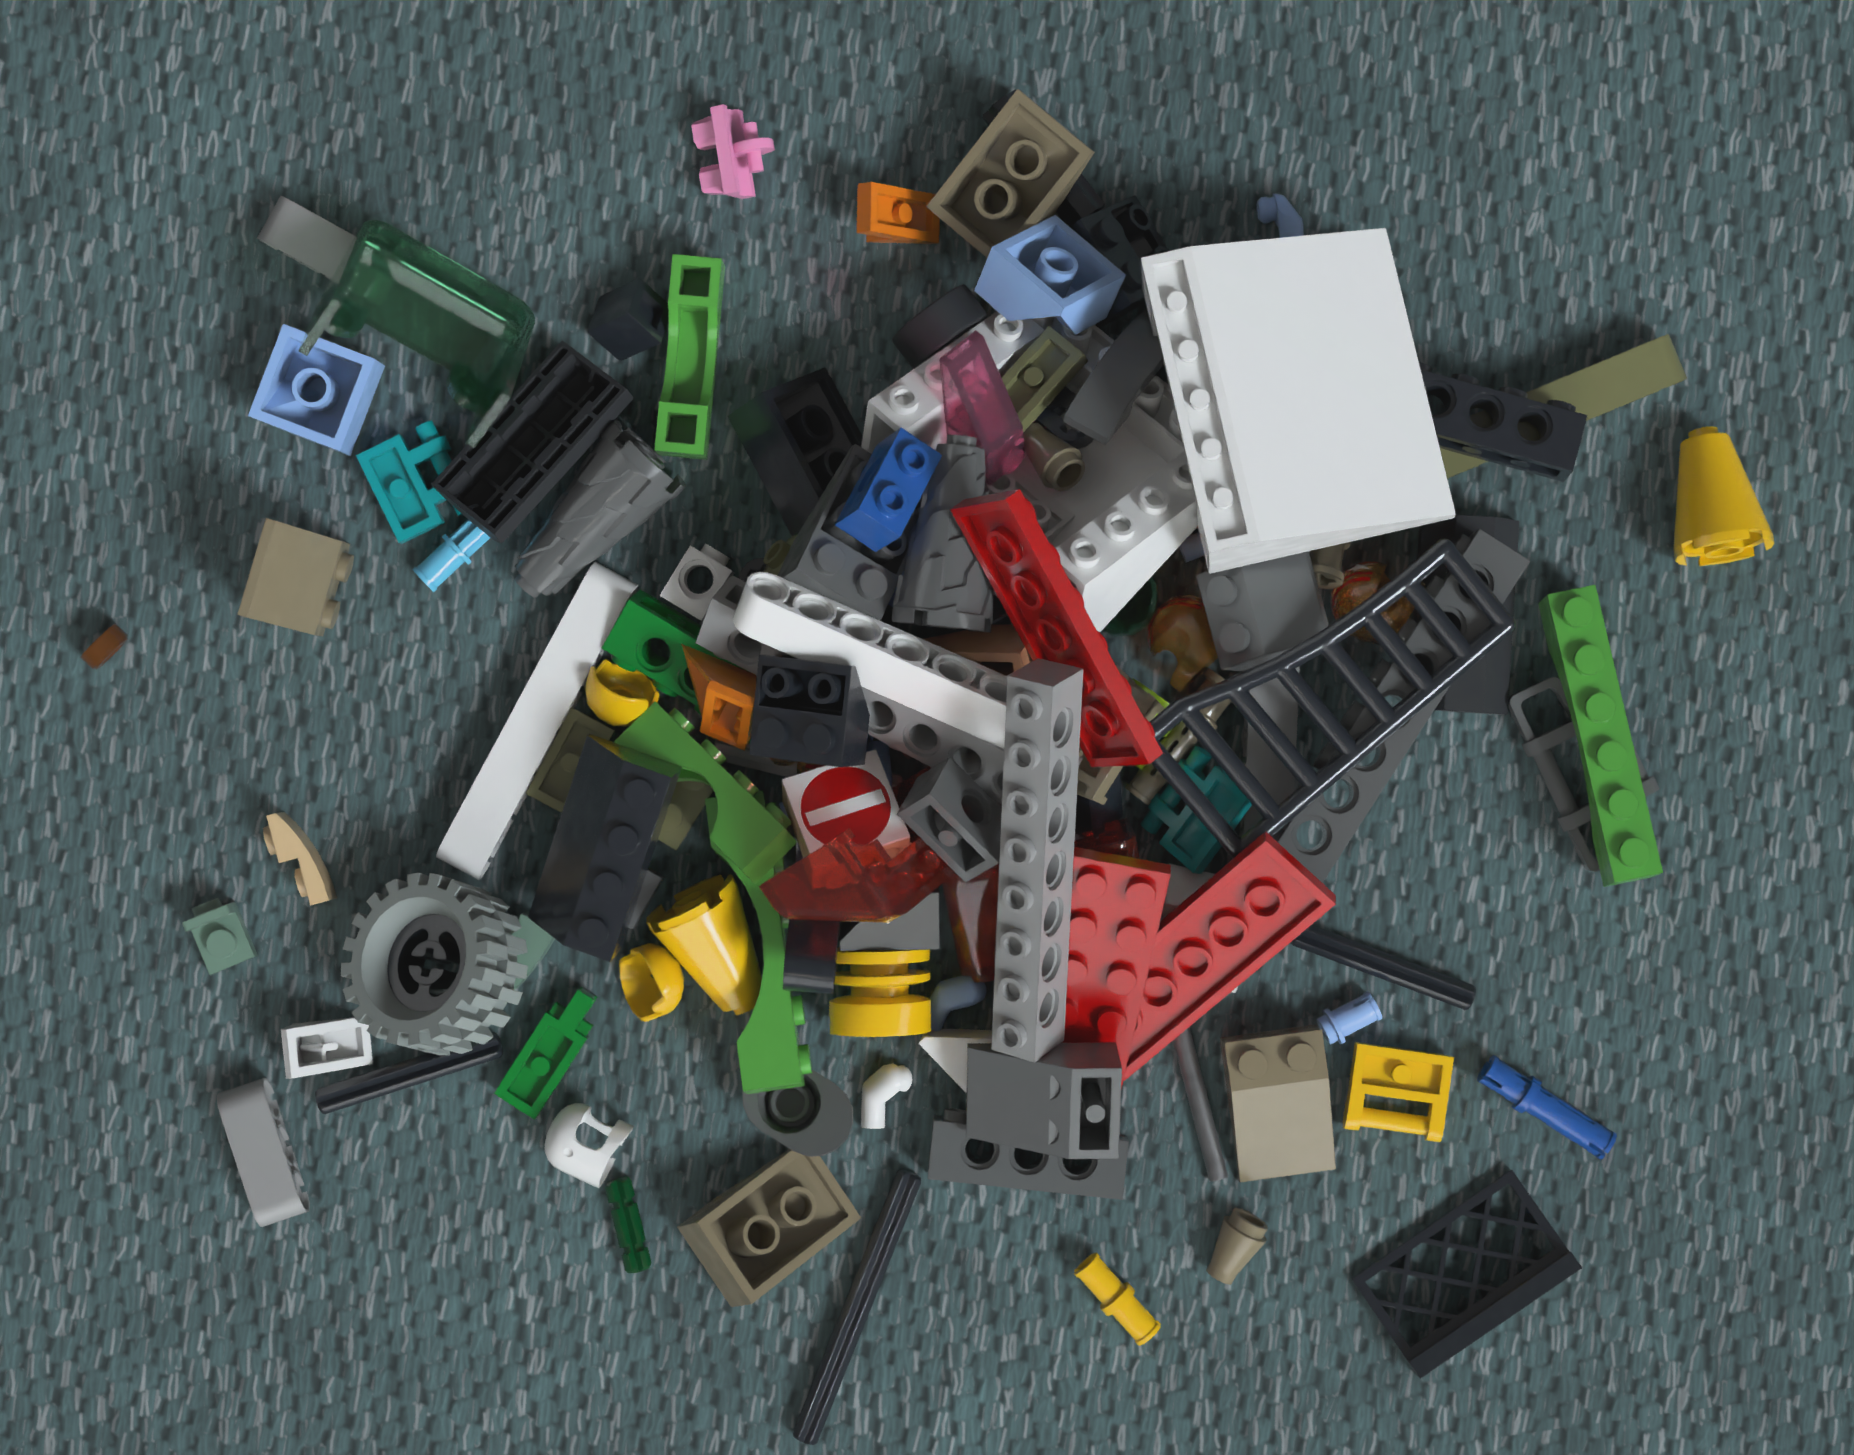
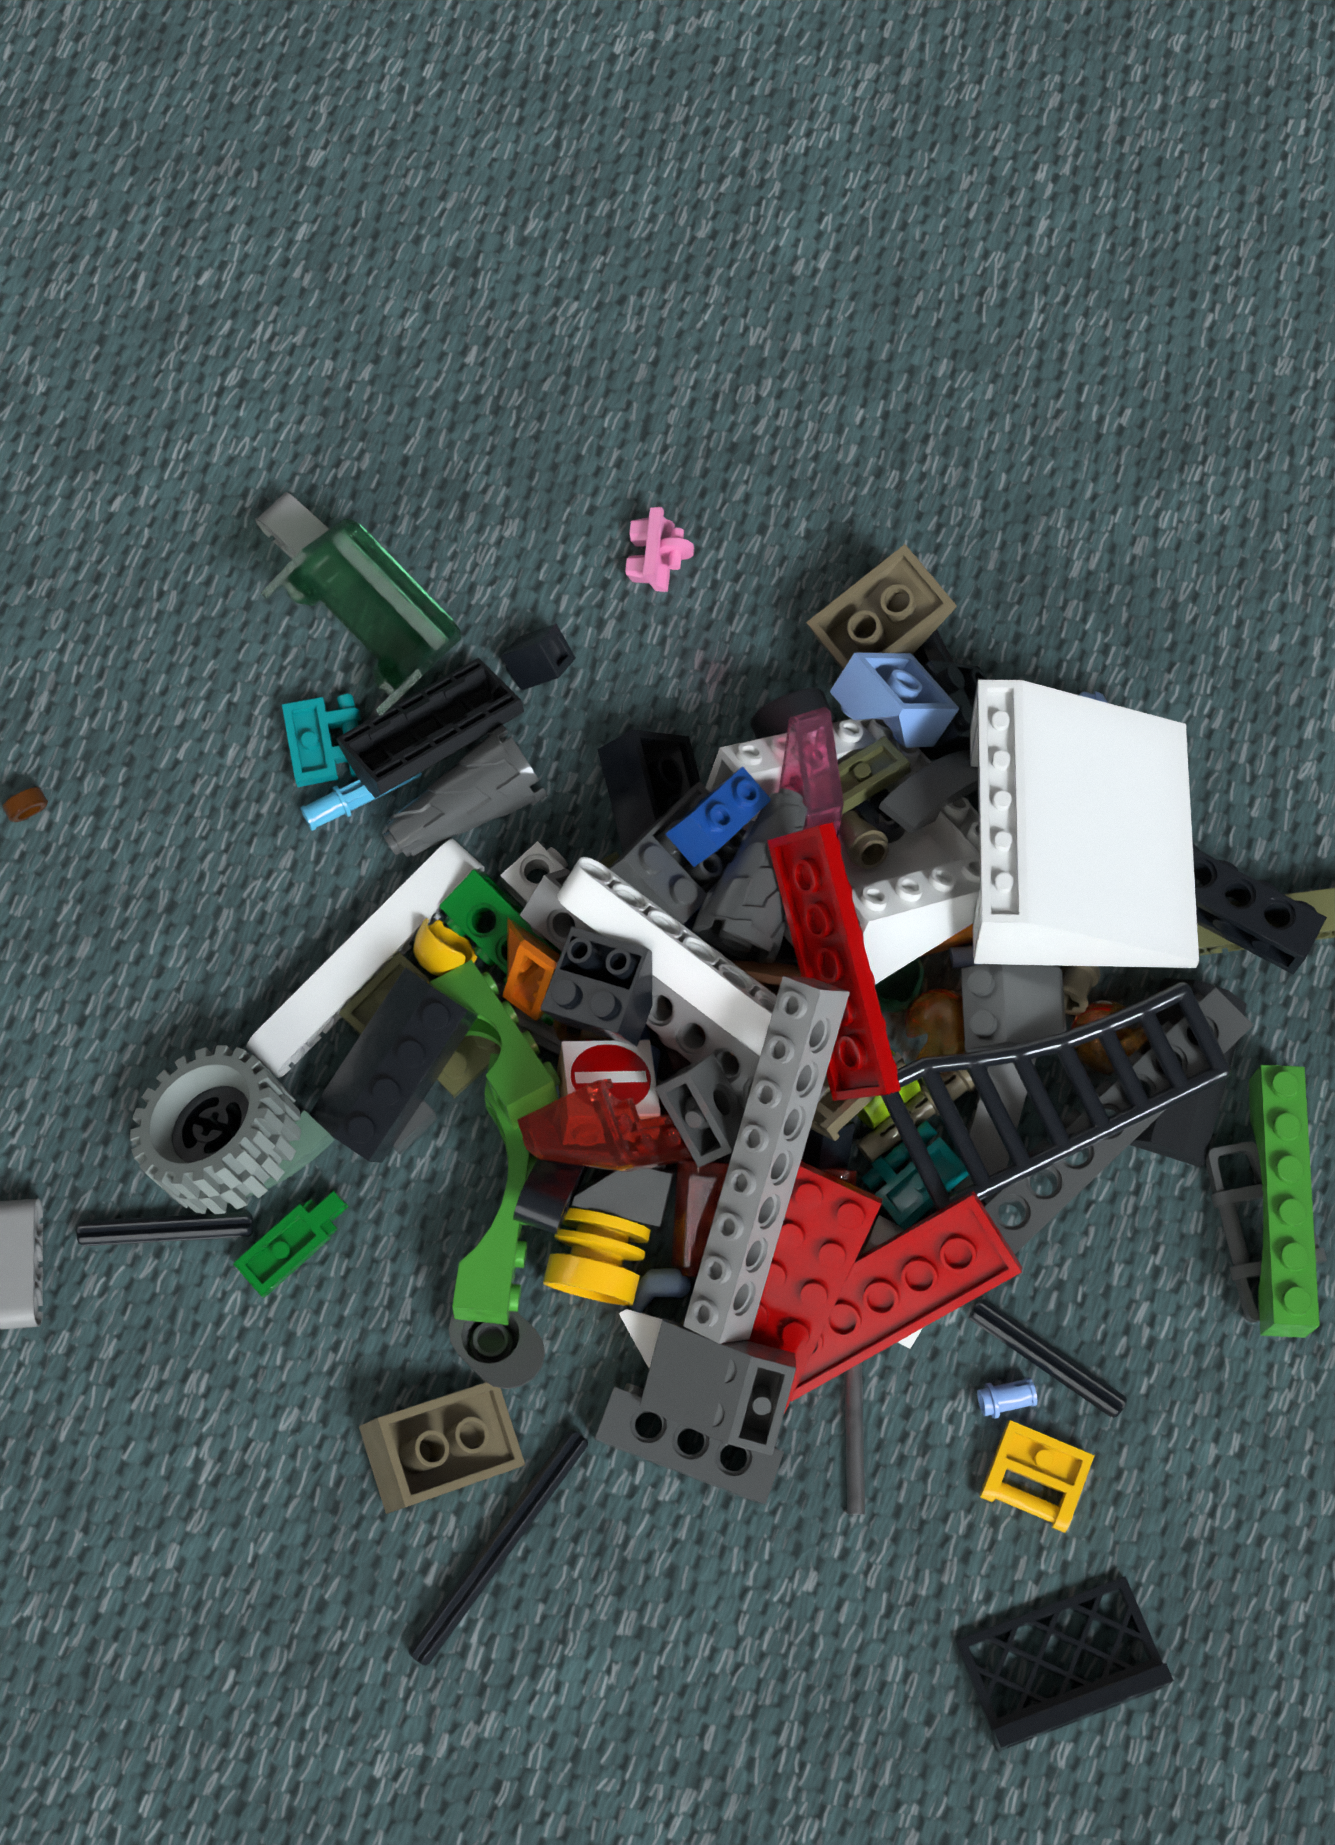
camera: 10 degrees right, 15 degrees down
sand green bracket [182,898,258,975] -> none
dark tan slope [237,518,354,637] -> none
light blue slope [248,324,385,456] -> none
tan slope [263,812,337,905] -> none
white slope [281,1017,373,1079] -> none
white helmet [545,1103,634,1188] -> none
dark green axle [605,1177,651,1273] -> none
yellow hair [619,943,684,1022] -> none
yellow cone [646,874,762,1015] -> none
bright green arch [655,254,725,460] -> none
orange slope [856,182,940,244] -> none
white arm [861,1063,912,1129] -> none
yellow pin [1074,1252,1161,1346] -> none
dark tan cone [1206,1208,1268,1285] -> none
slope [1220,1025,1336,1182] -> none
blue pin [1477,1055,1617,1160] -> none

